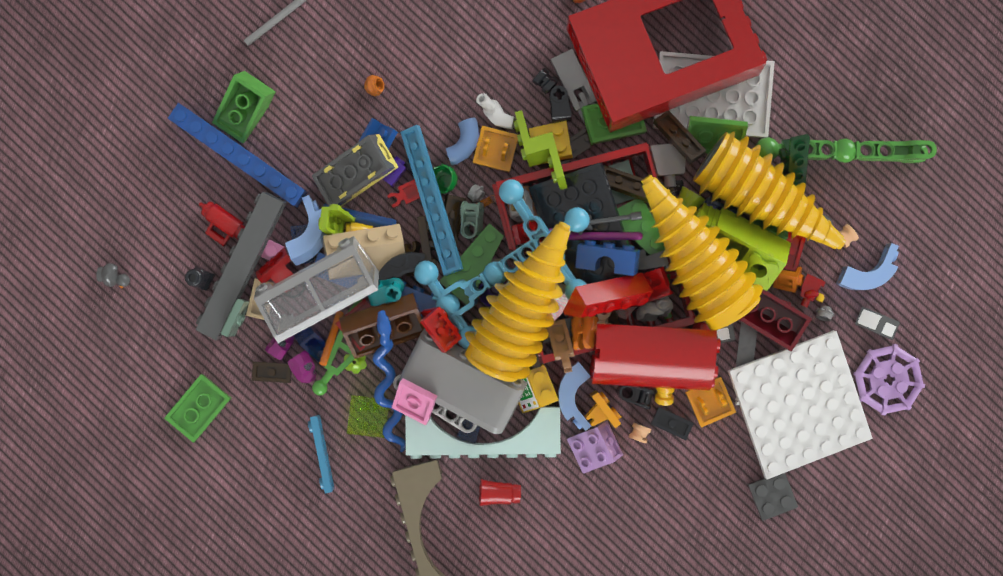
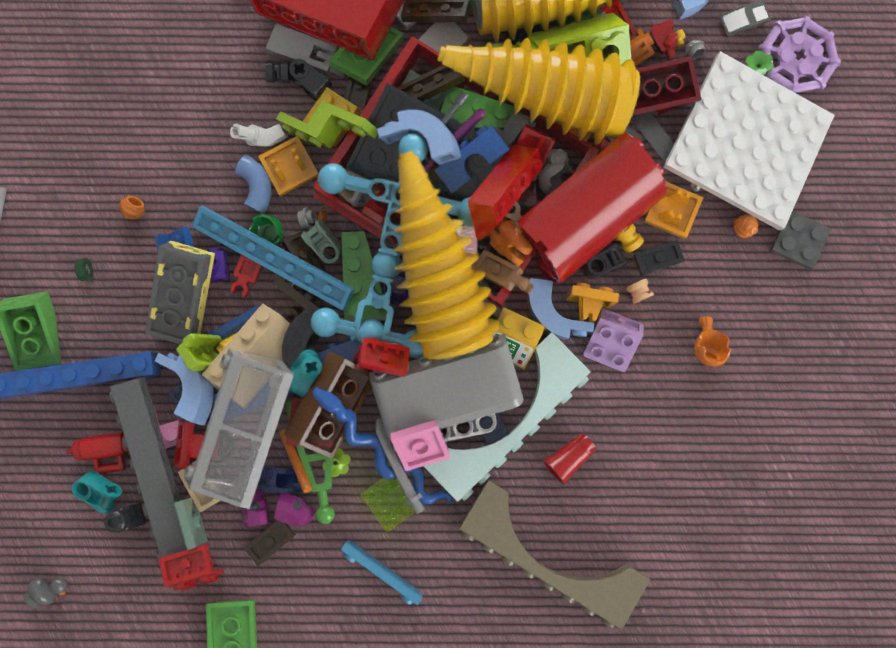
camera: 55 degrees left, 5 degrees down
none -> teal piece [72,471,122,514]
none -> dark green tile [74,258,93,281]
none -> red bracket [159,544,224,591]
none -> light grey sword [376,418,425,514]
none -> light blue arch [377,110,461,165]
none -> orange hair [694,316,731,367]
none -> orange piece [733,214,759,238]
none -> bright green plant [745,51,774,75]

